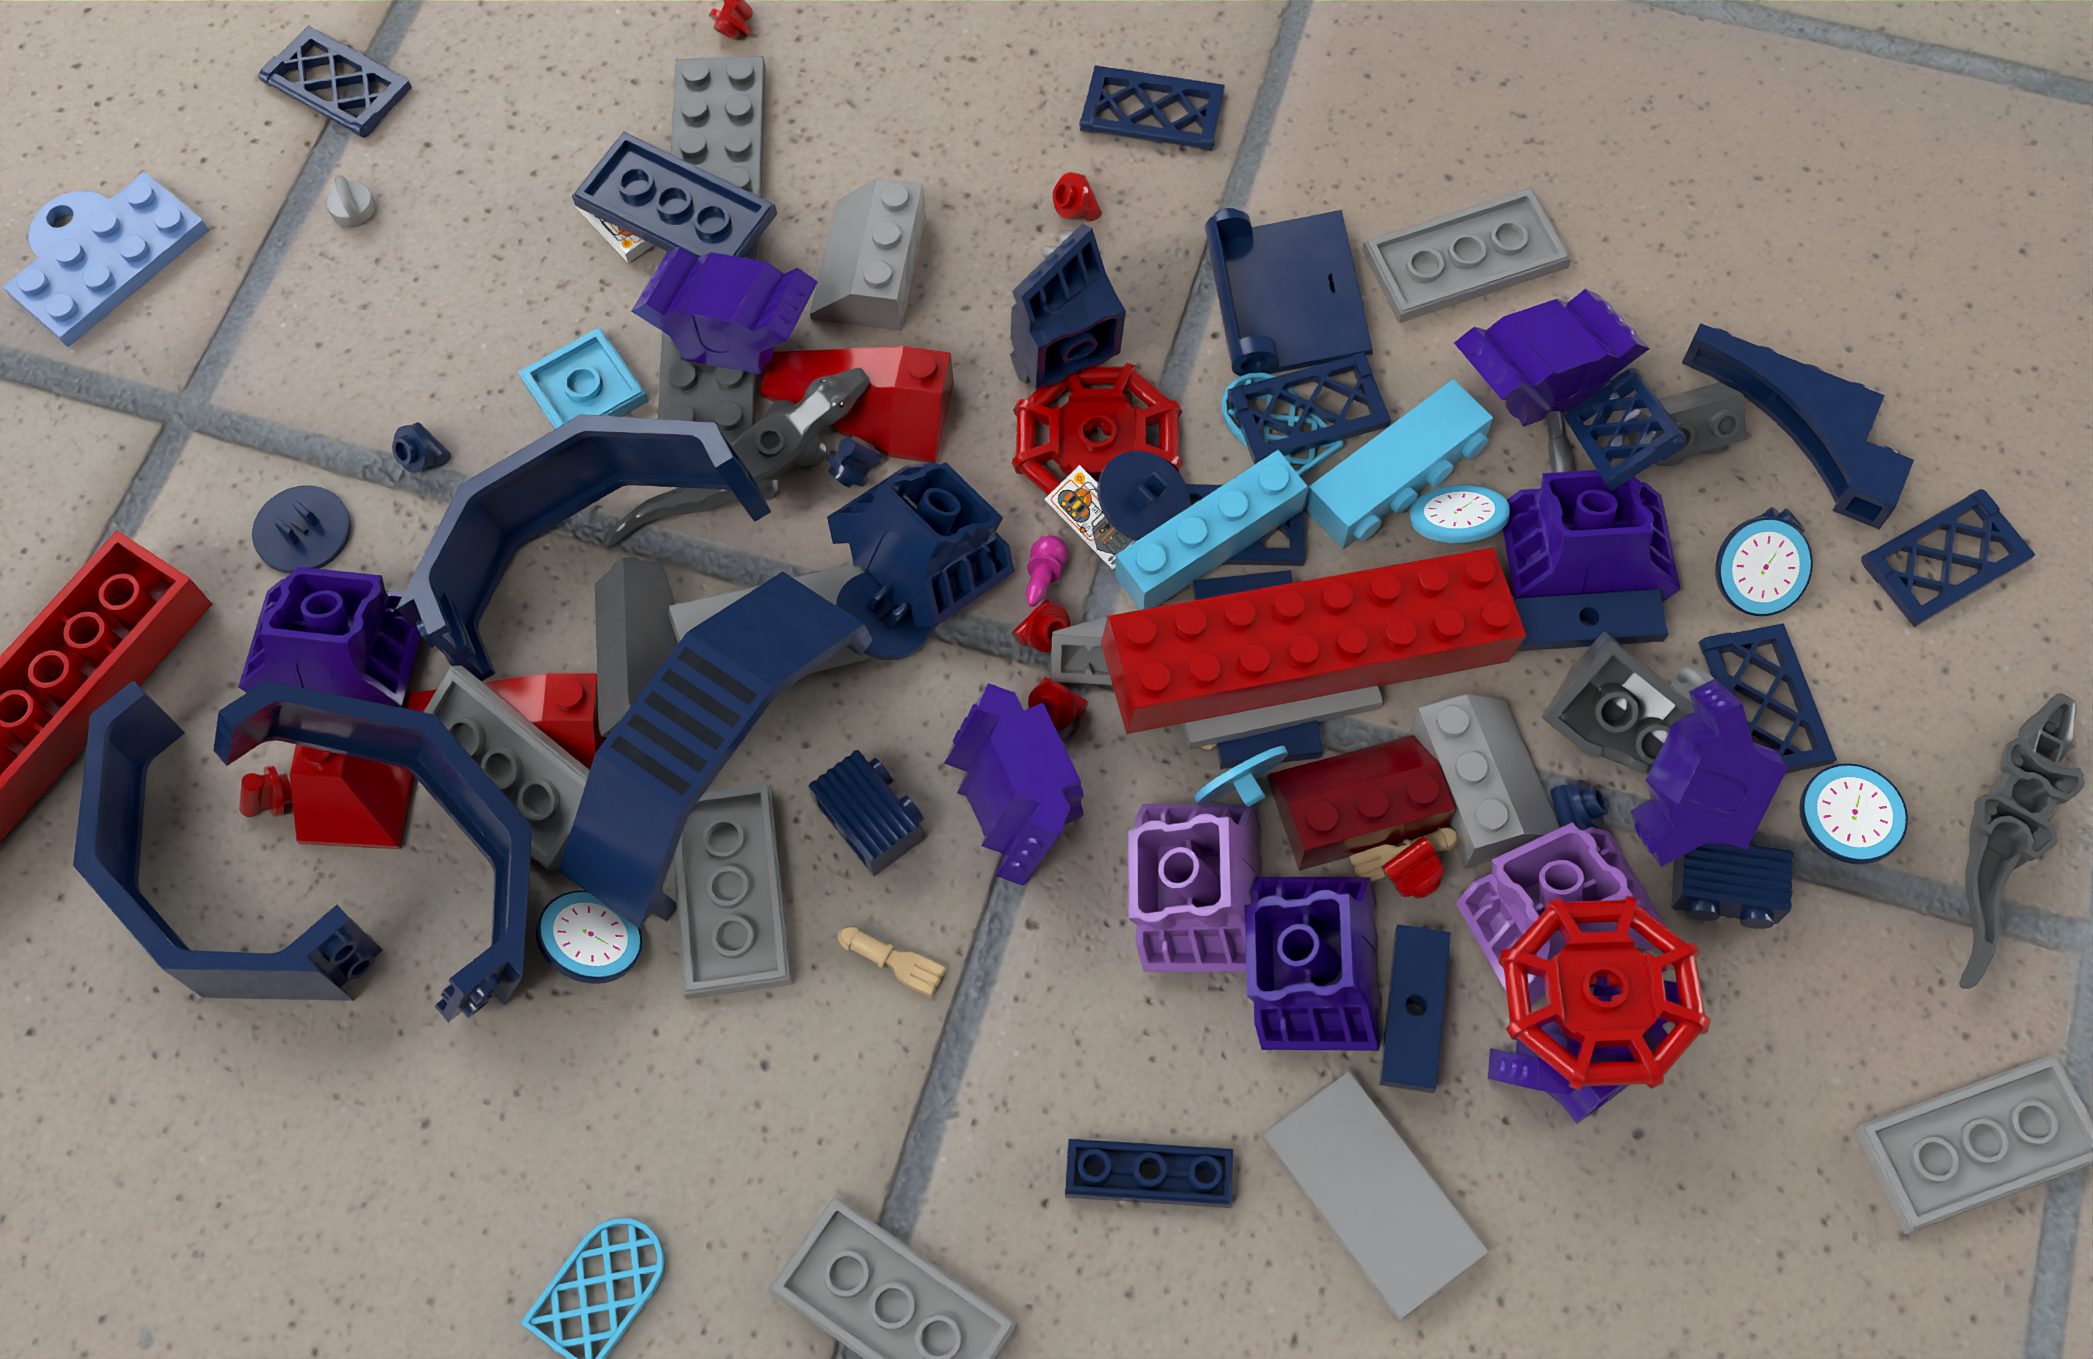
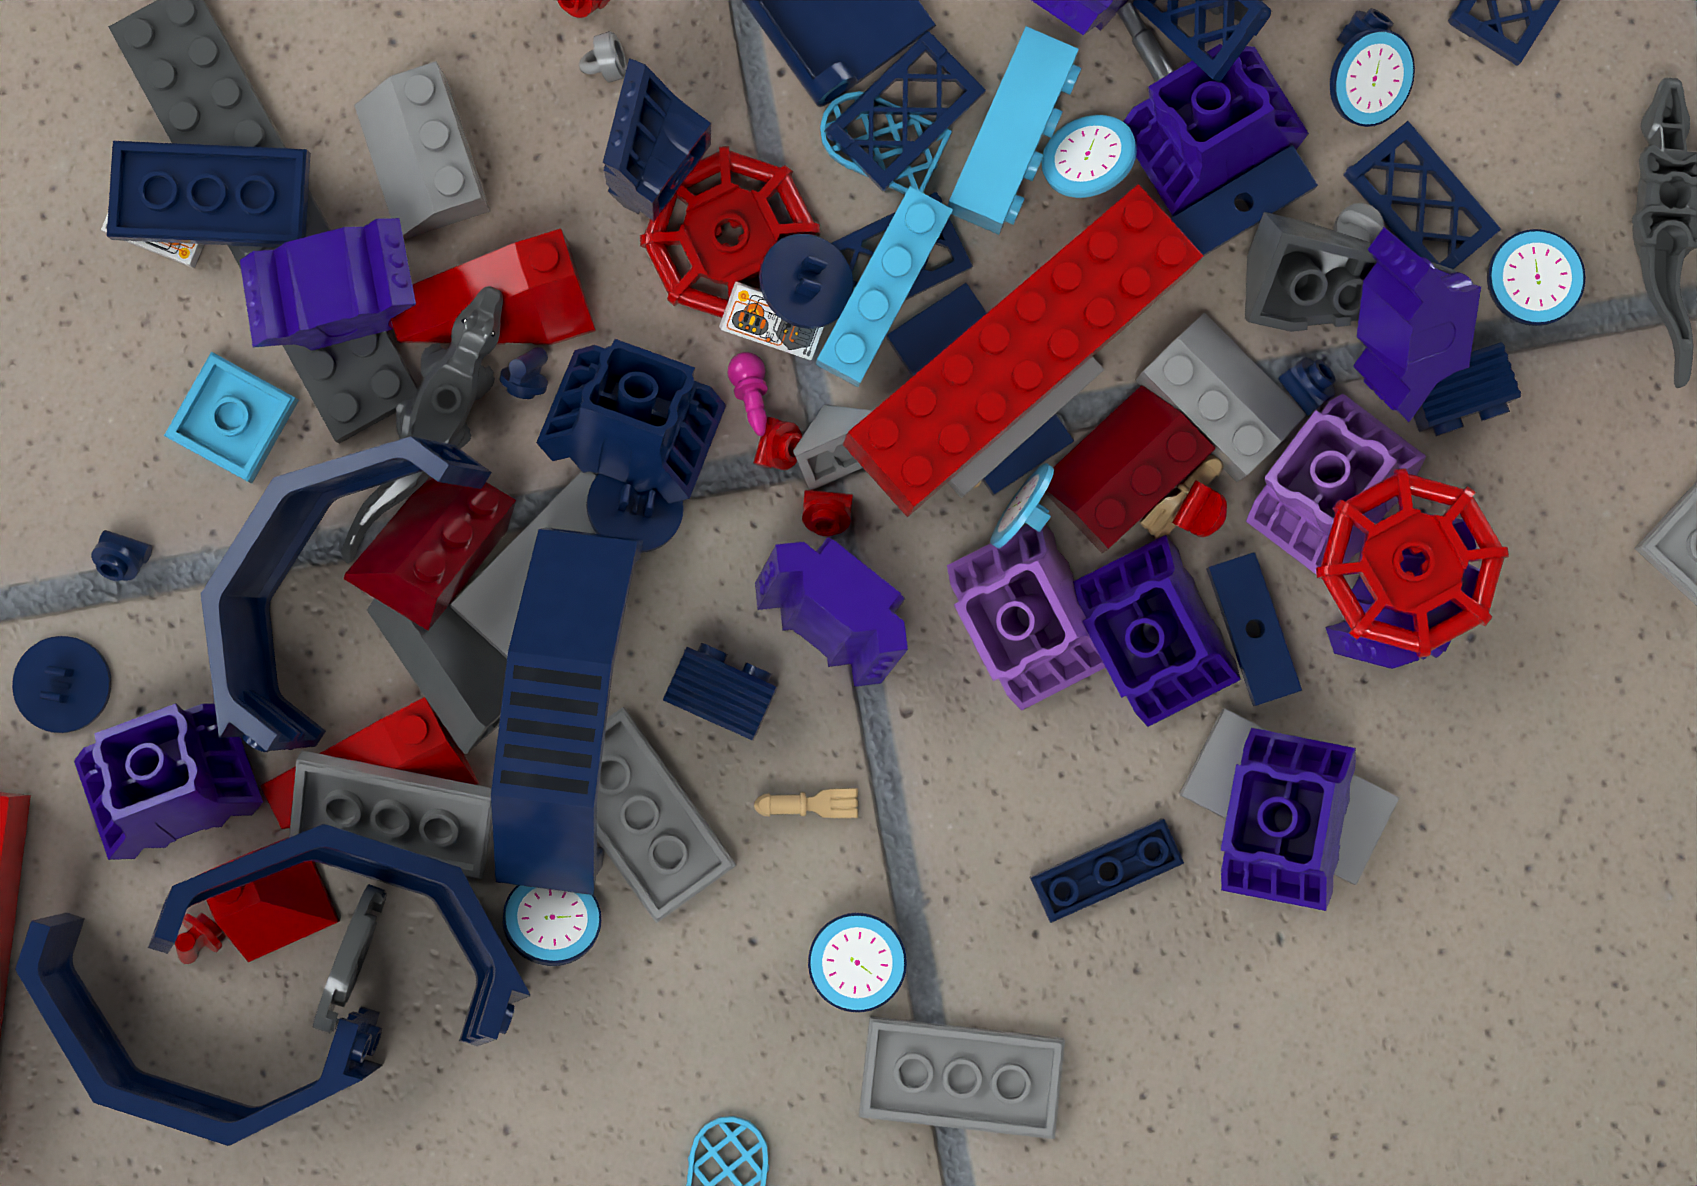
camera: 30 degrees left, 20 degrees up
none -> dark grey tile [313,884,387,1034]
none -> dark red slope [344,477,516,631]
none -> piece [808,912,907,1012]
none -> dark purple slope [1220,728,1356,911]

